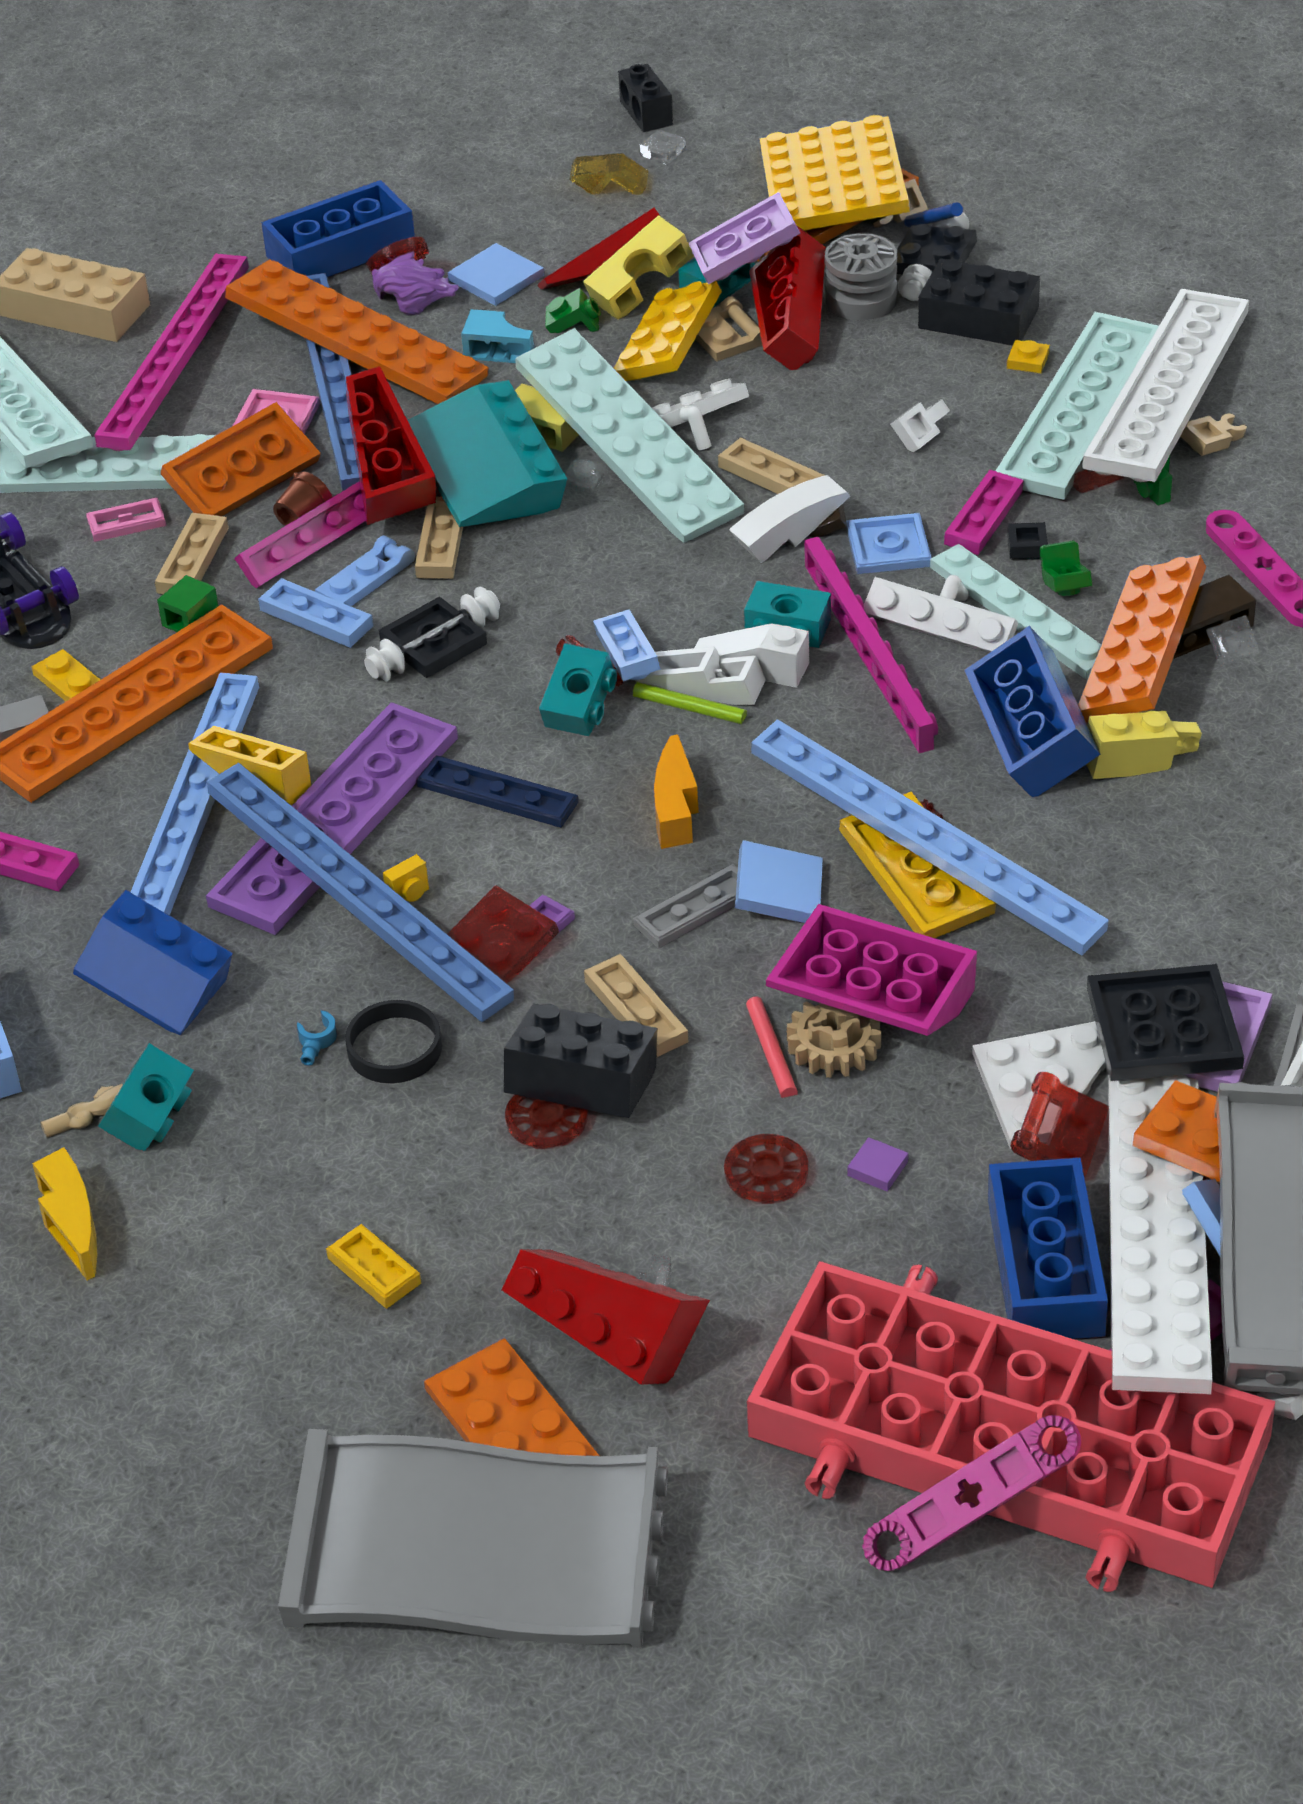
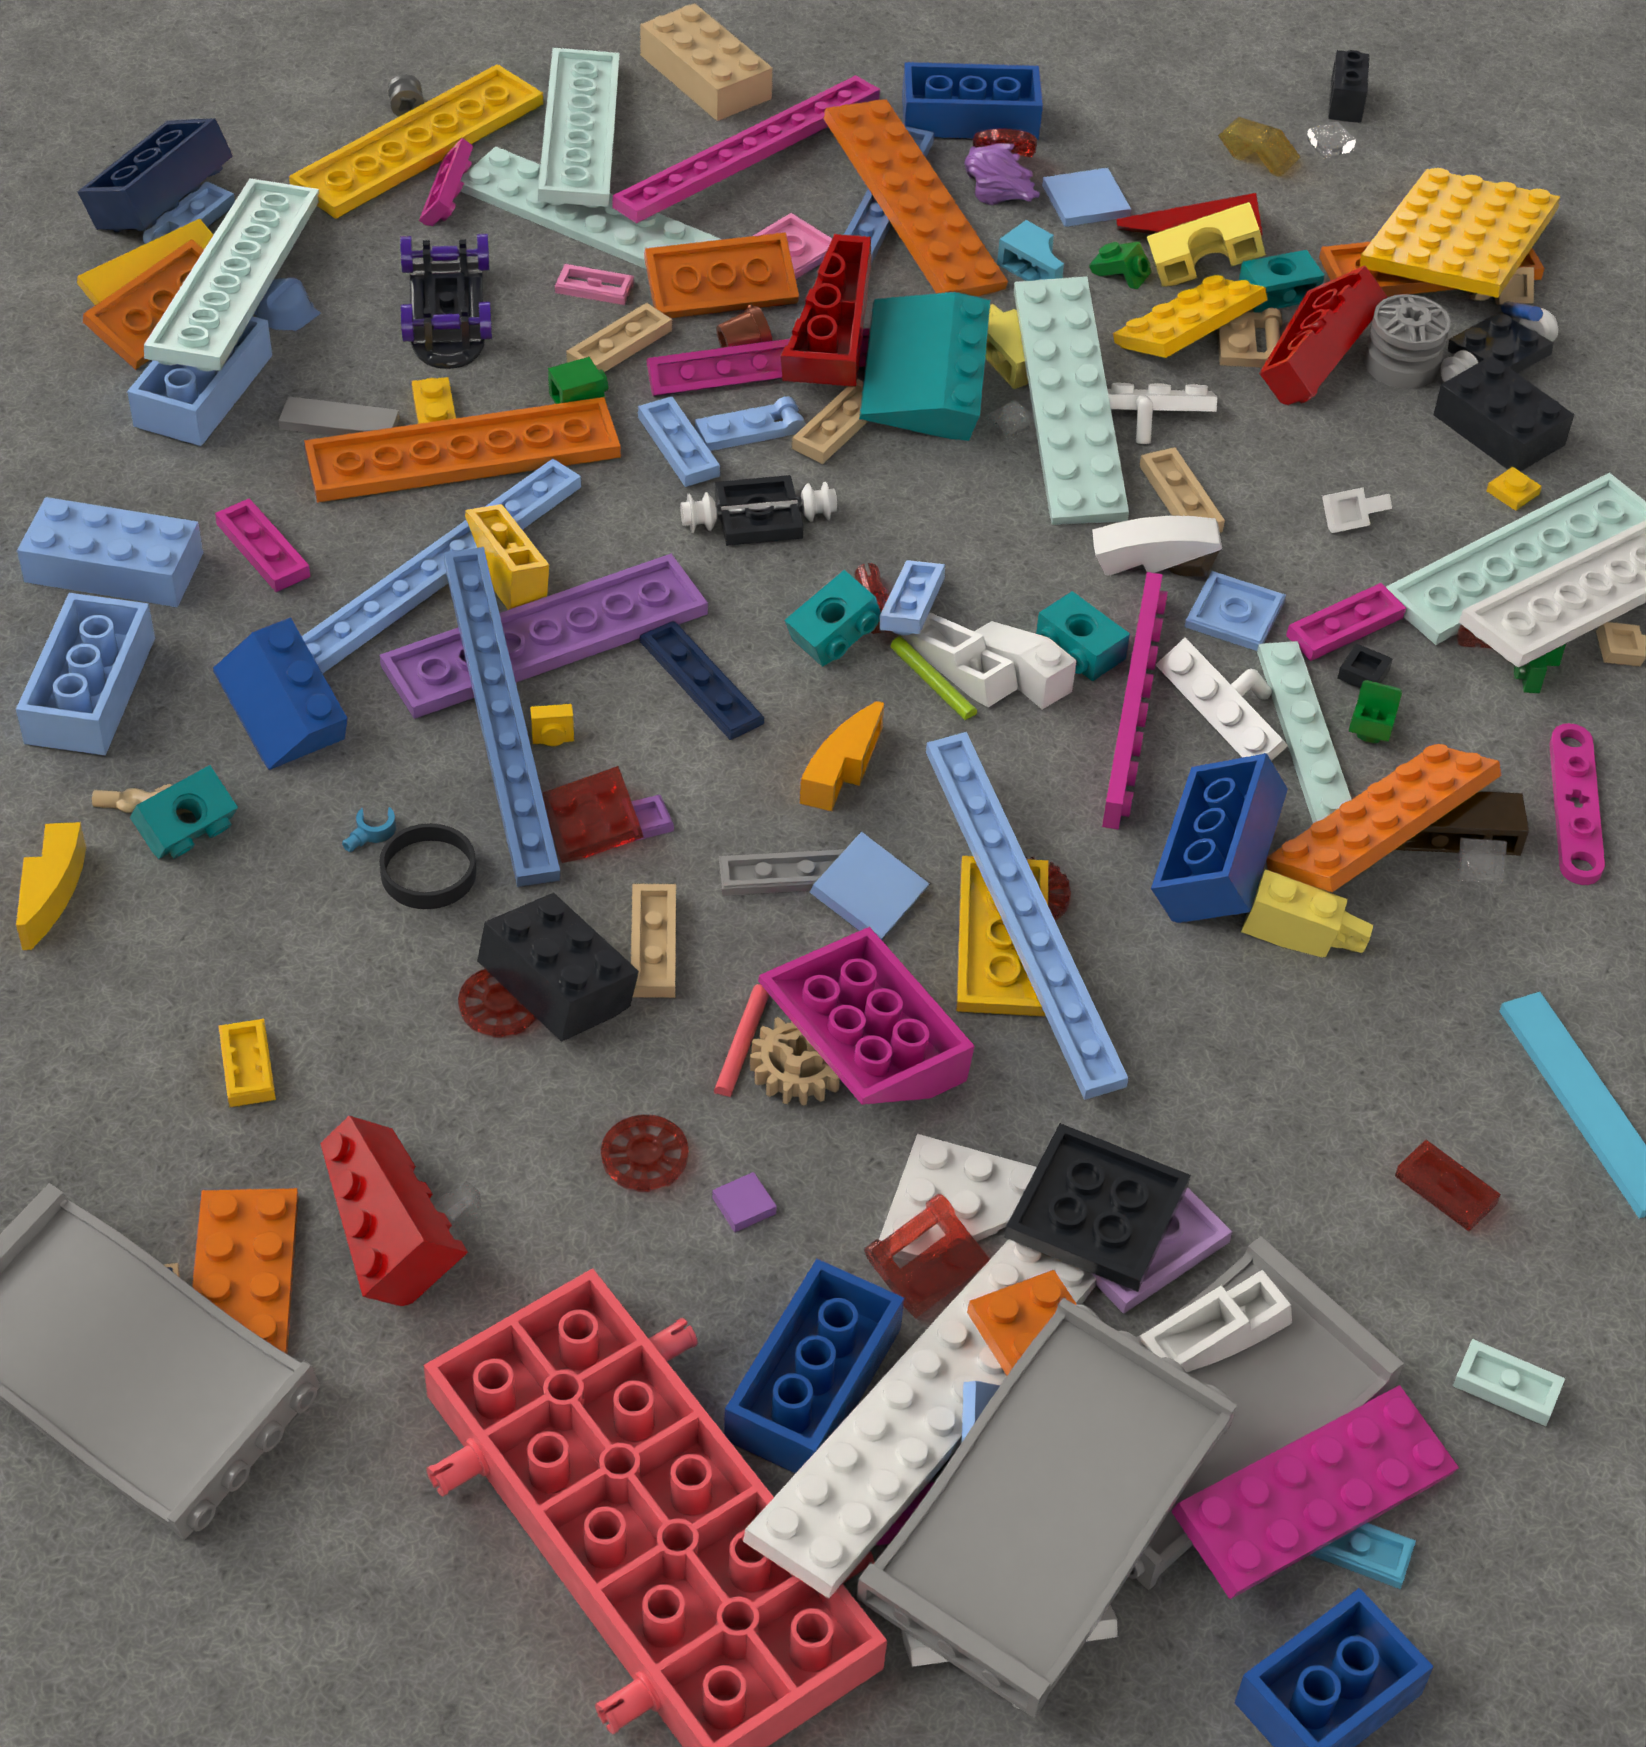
camera: 25 degrees right, 5 degrees up
lavender plate [688,192,800,284] -> none
dark pink piece [862,1415,1081,1571] -> none

